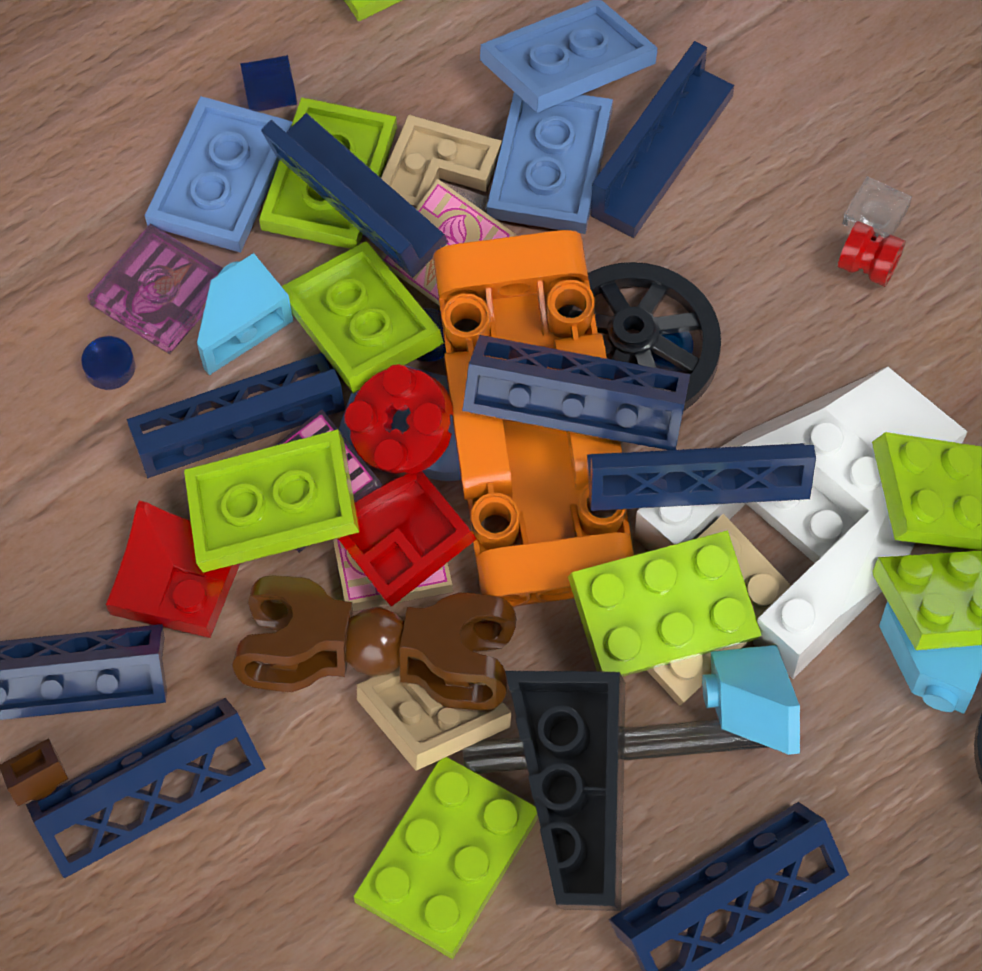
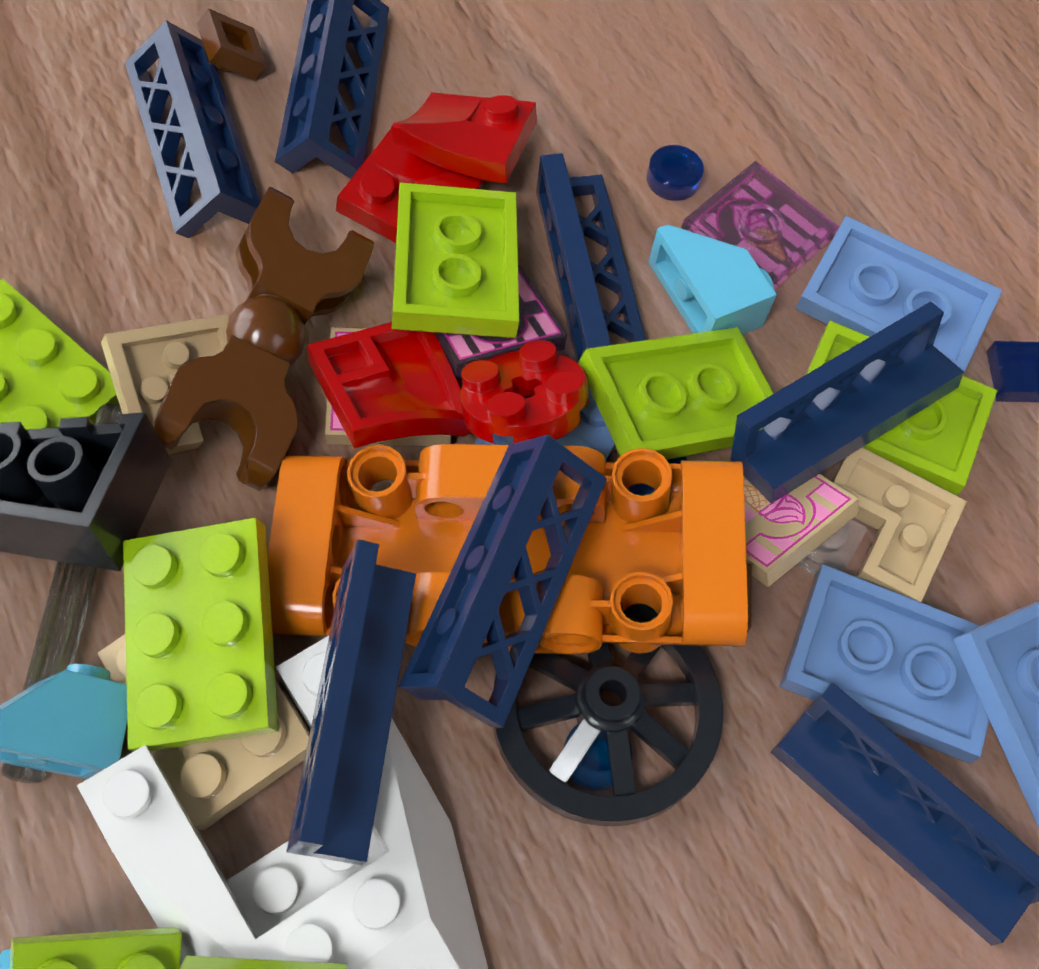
camera: 90 degrees right, 0 degrees up
none -> red plate [391,92,537,183]

